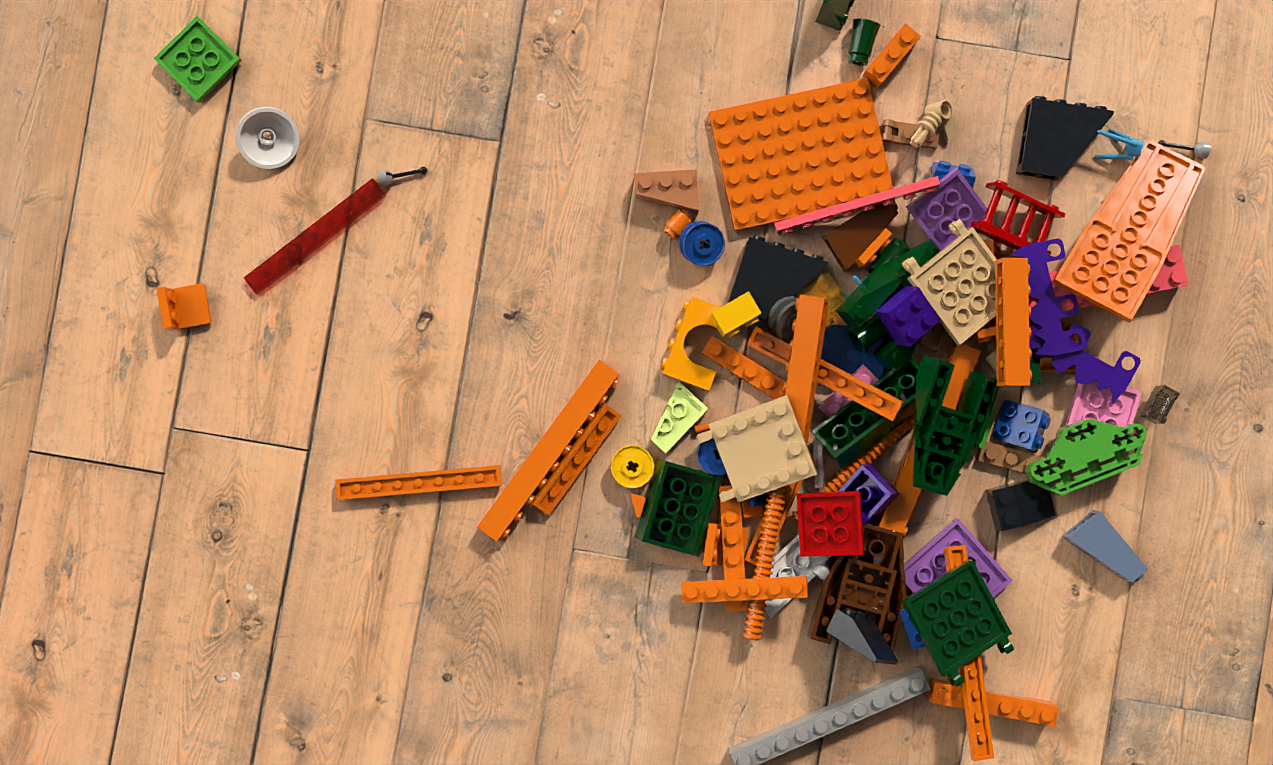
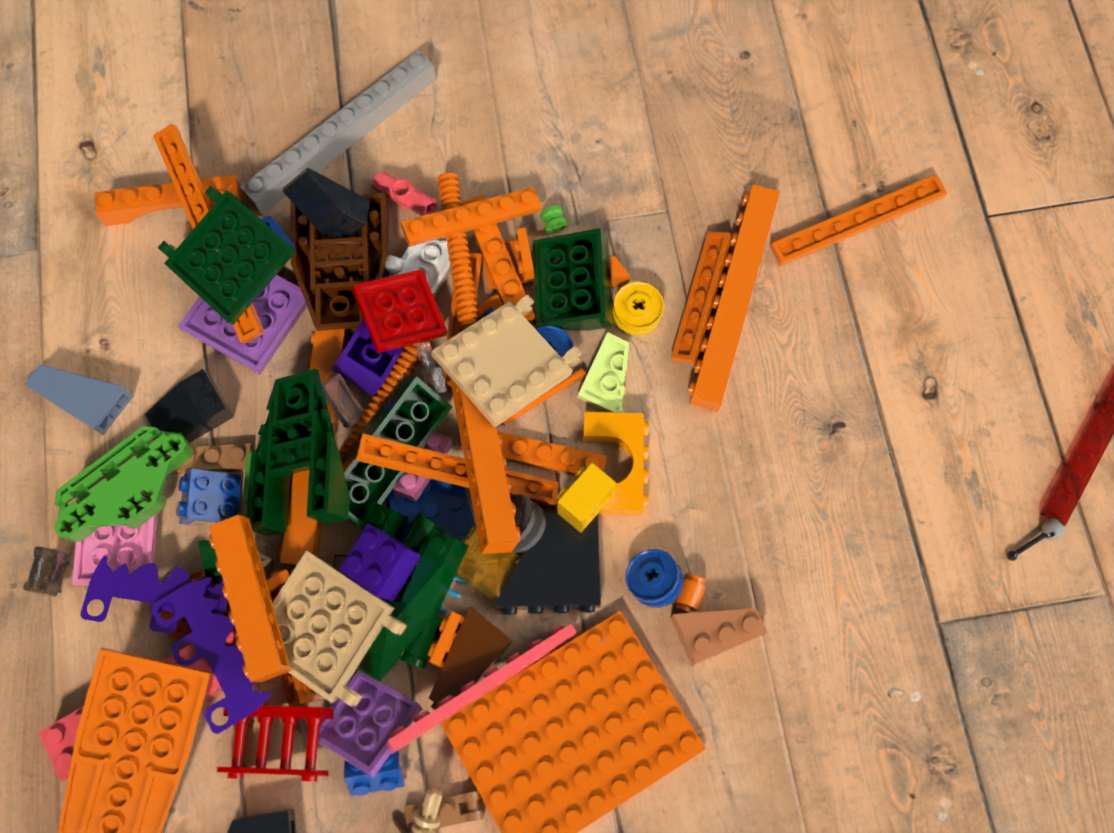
camera: 160 degrees right, 15 degrees down
none -> clear tile [322,373,365,428]
none -> coral piece [372,171,438,216]
none -> bright green wheel [540,205,568,234]

